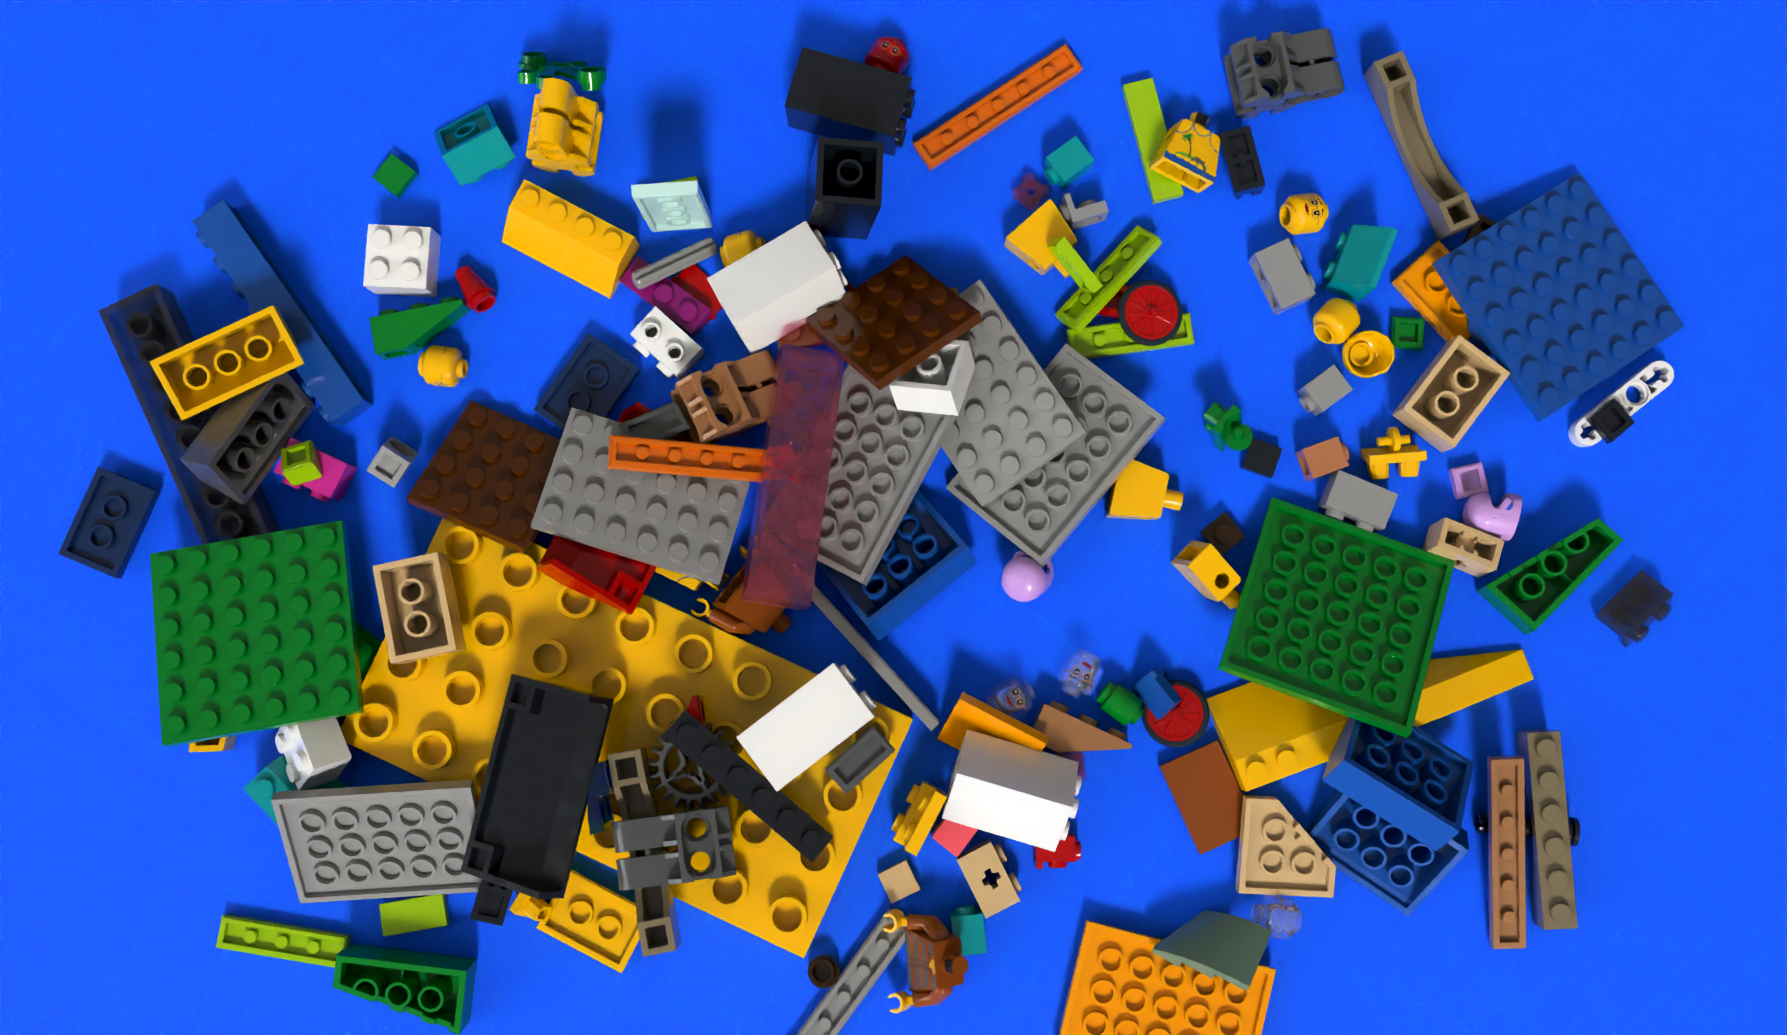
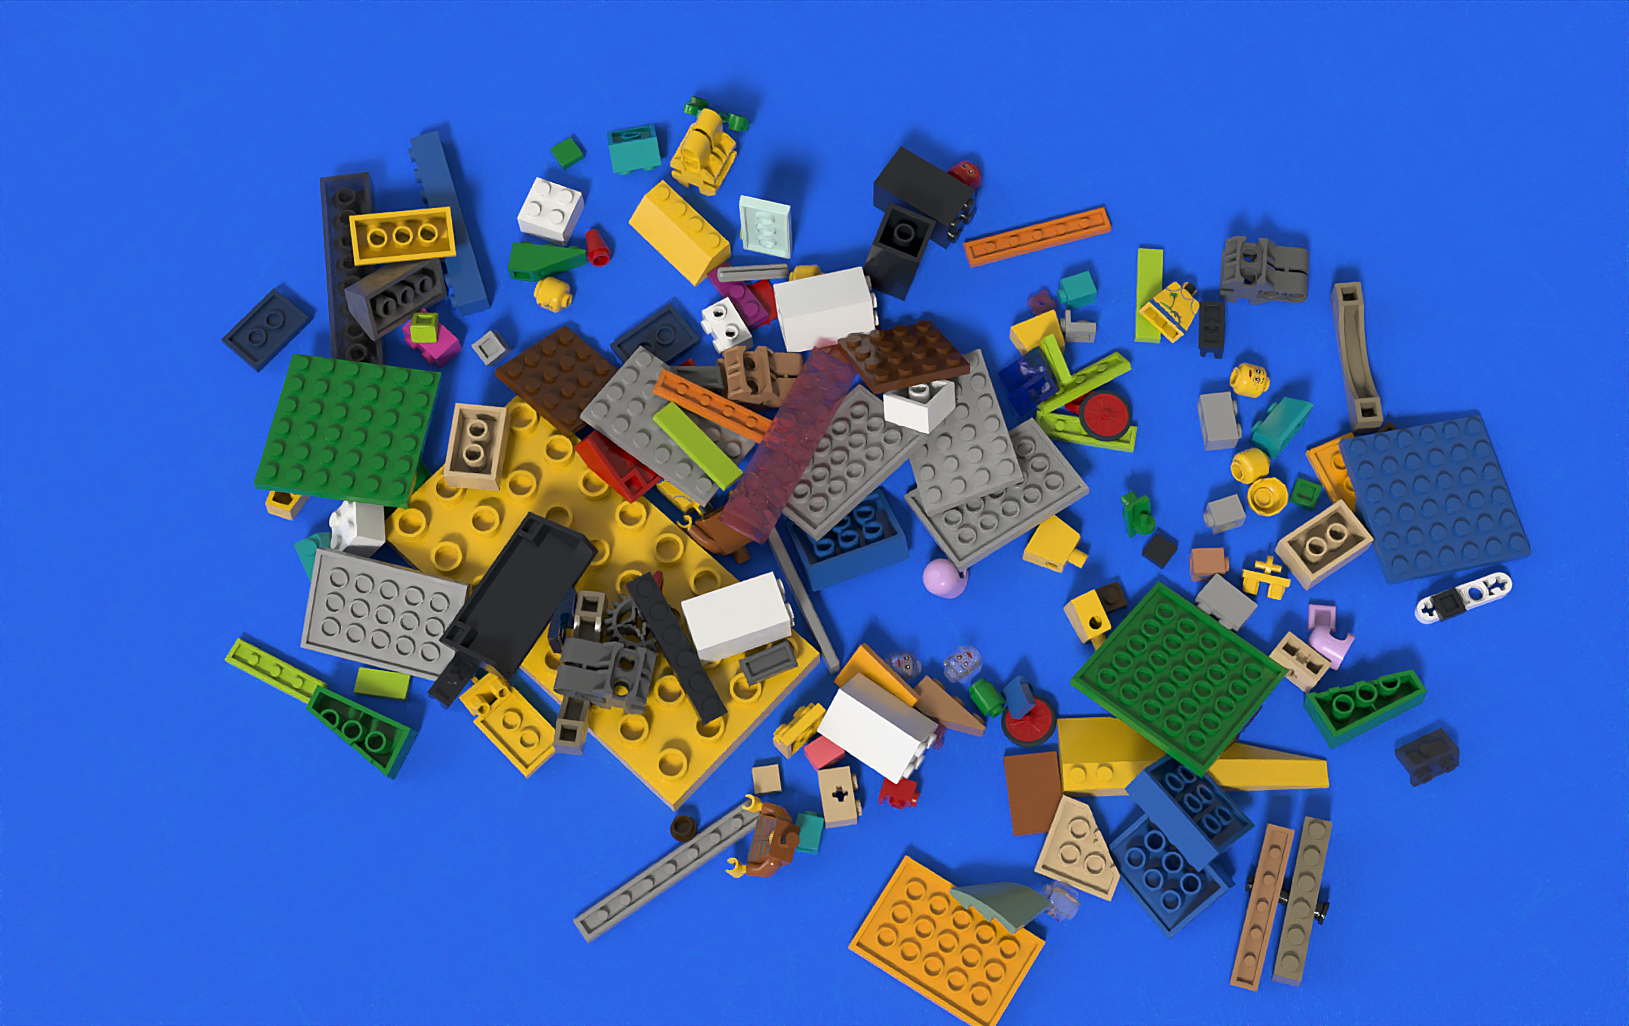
camera: 20 degrees right, 15 degrees down
none -> lime tile [653,401,744,491]
none -> clear blue slope [998,346,1060,417]

